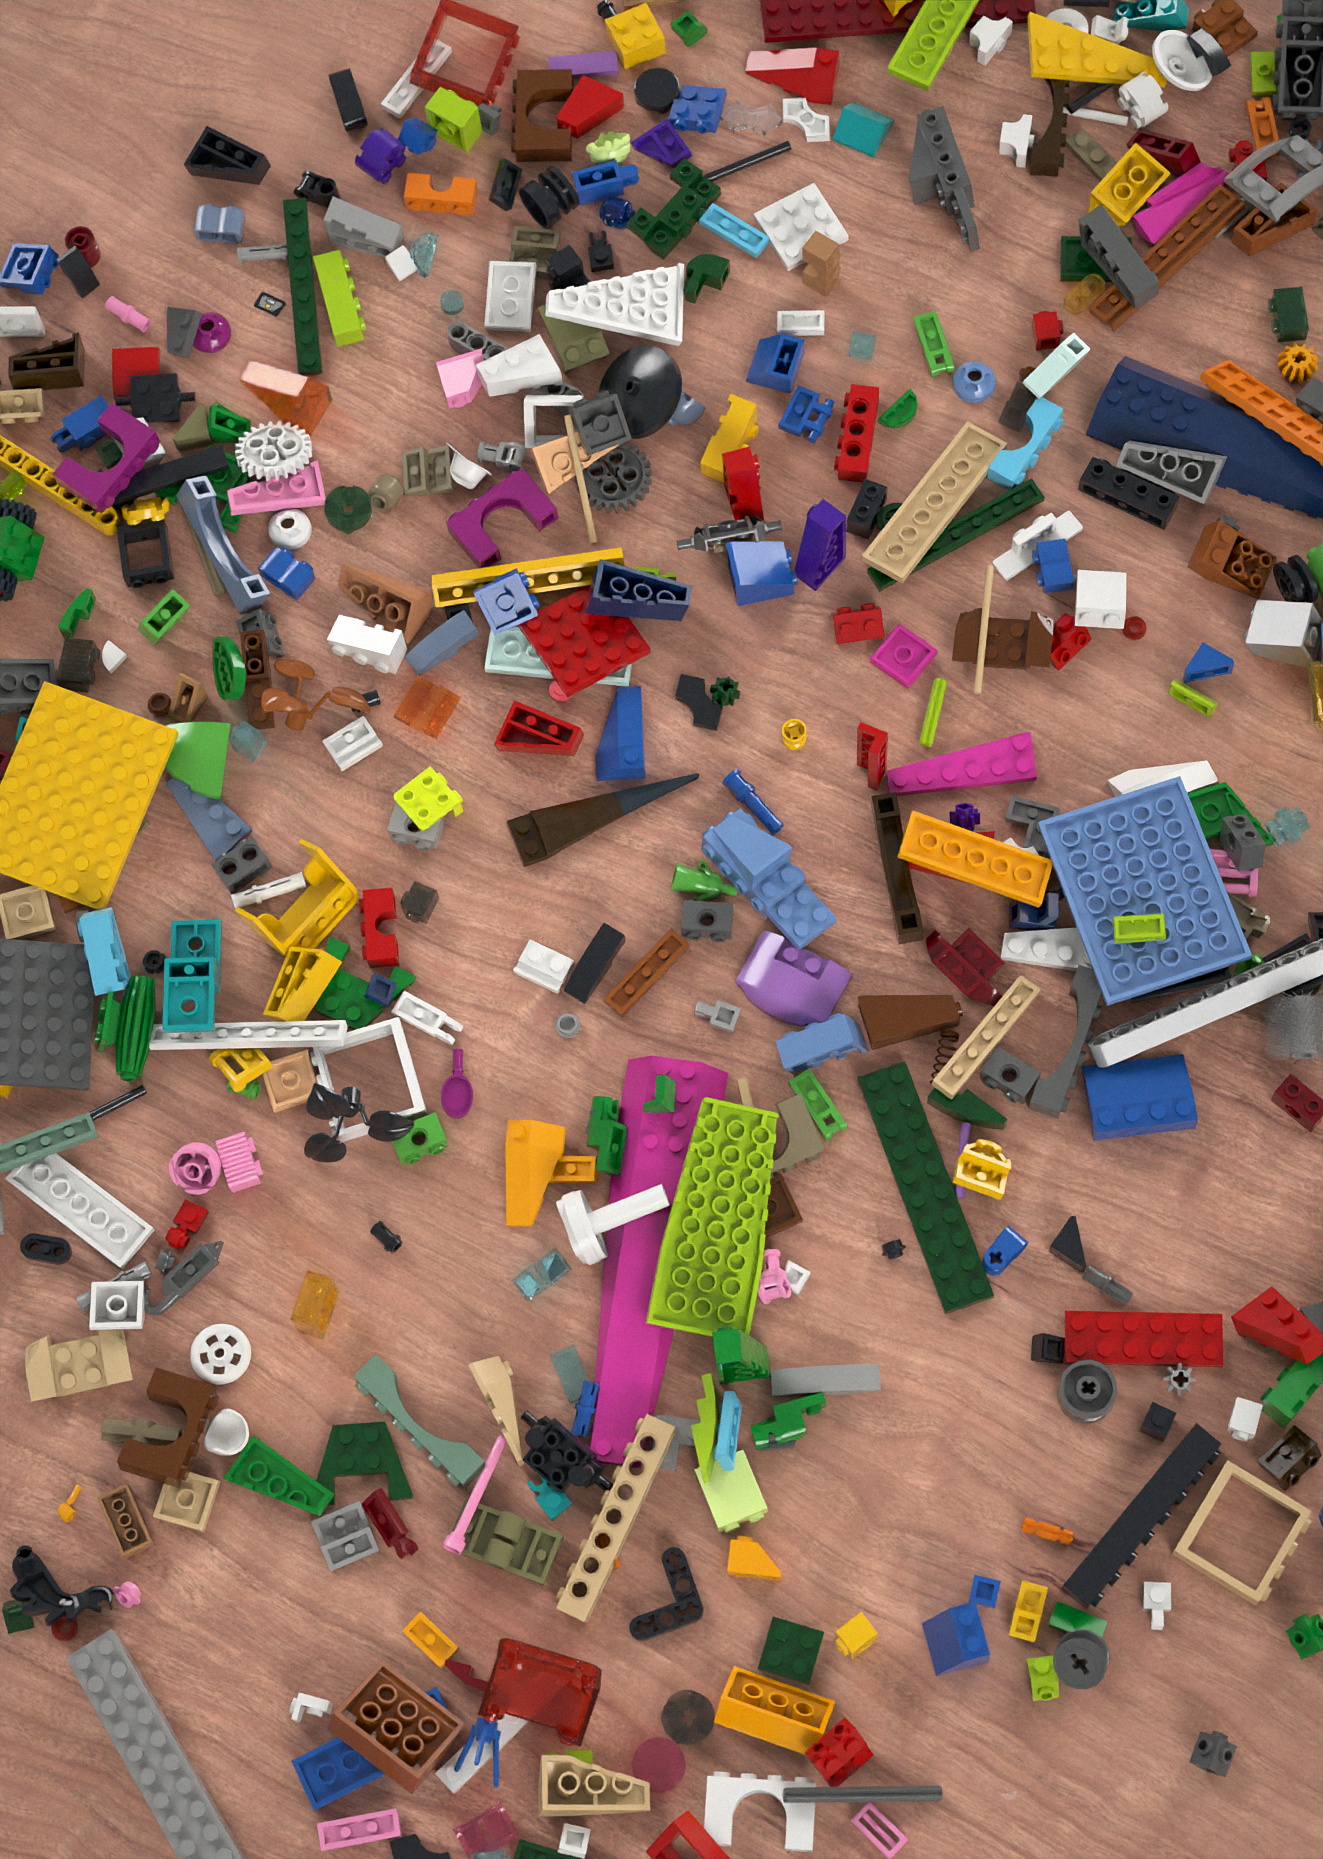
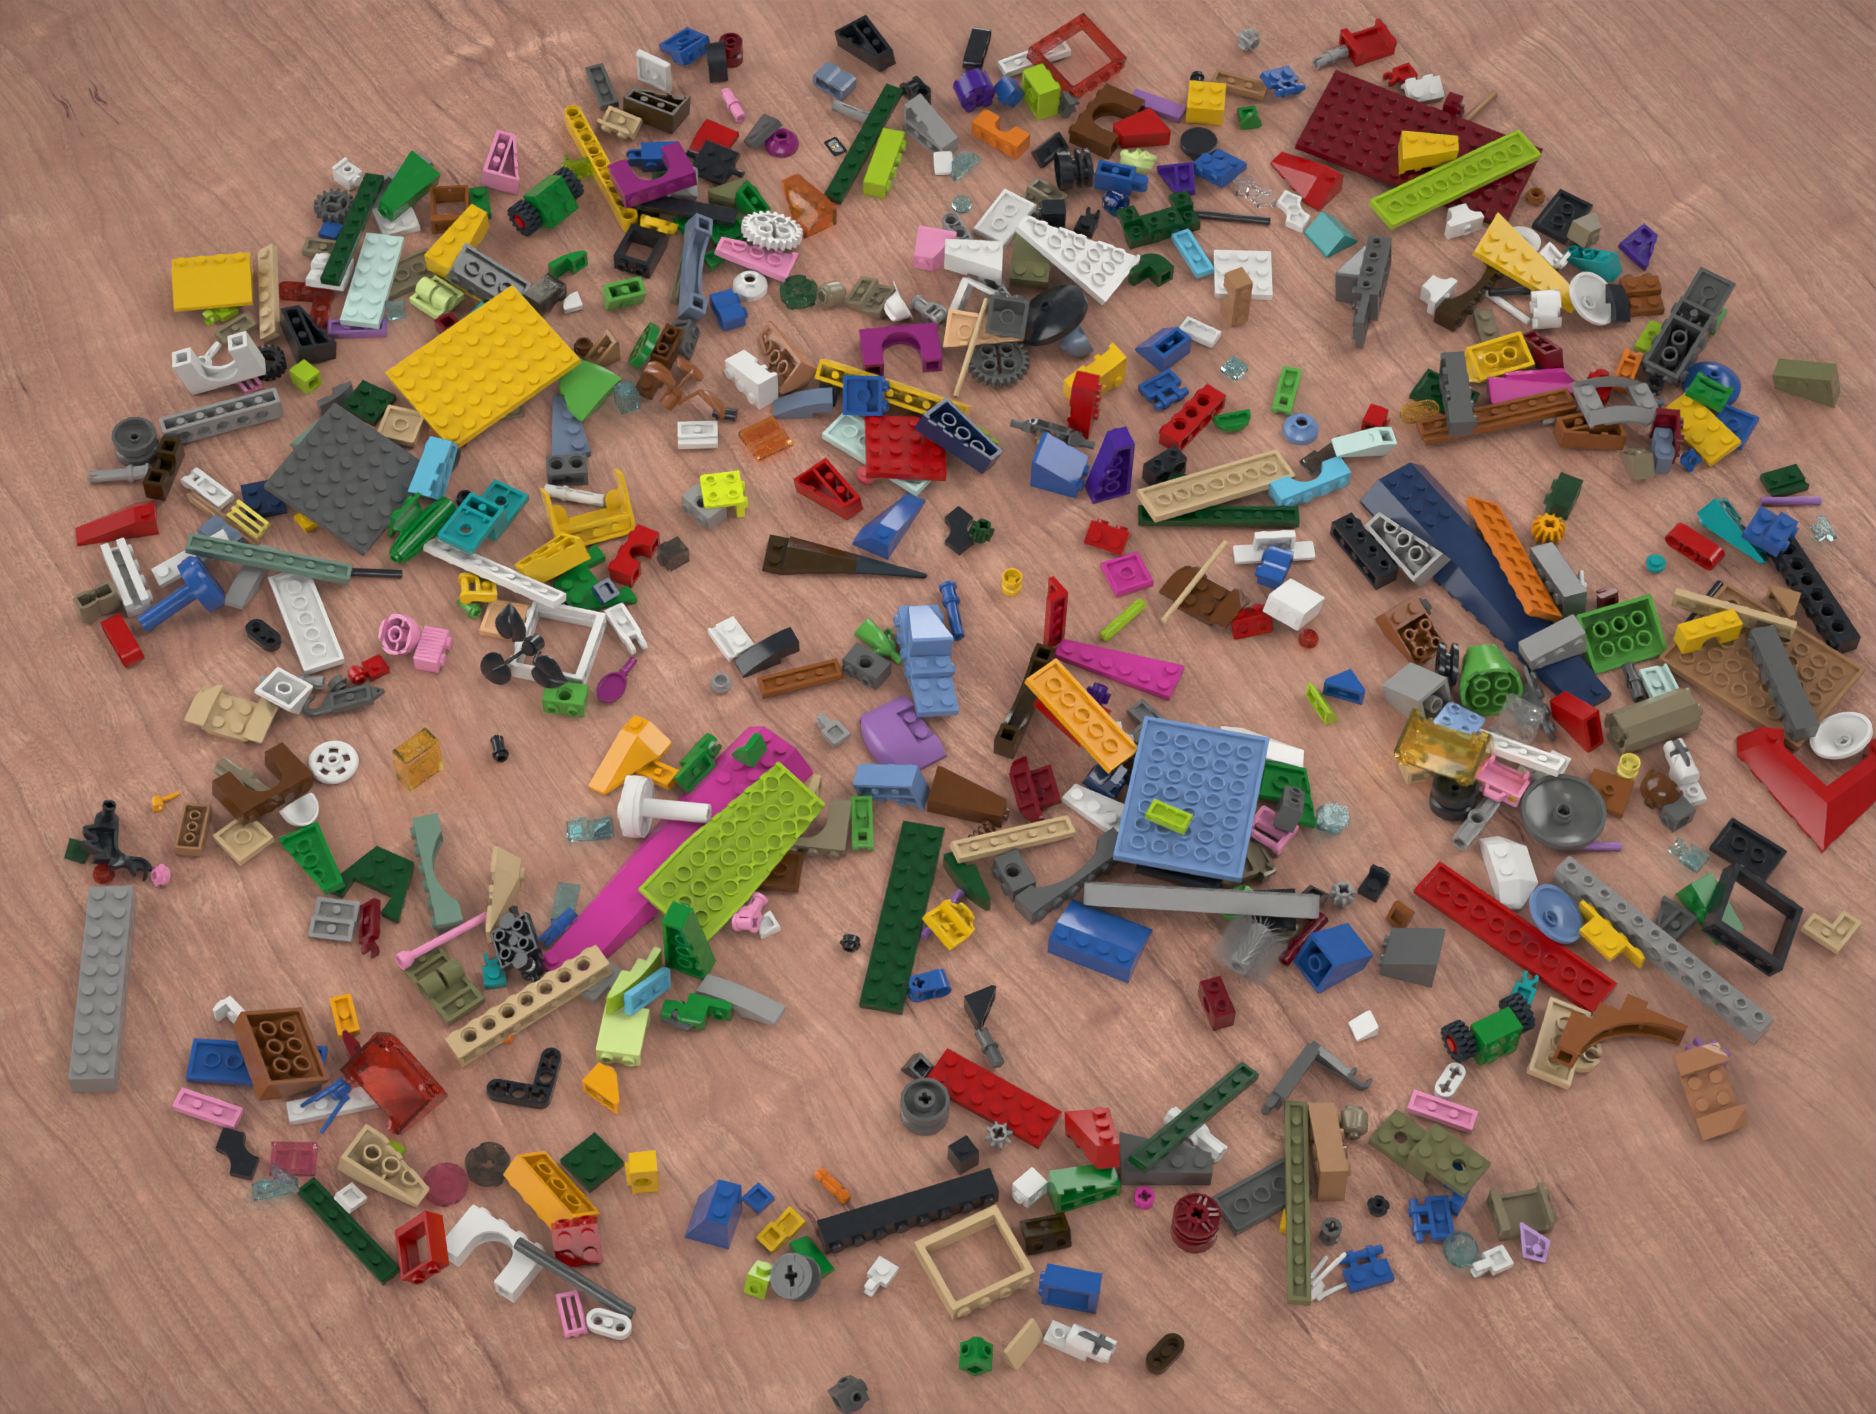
camera: 20 degrees right, 15 degrees down
none -> white plate [586,1308,632,1340]

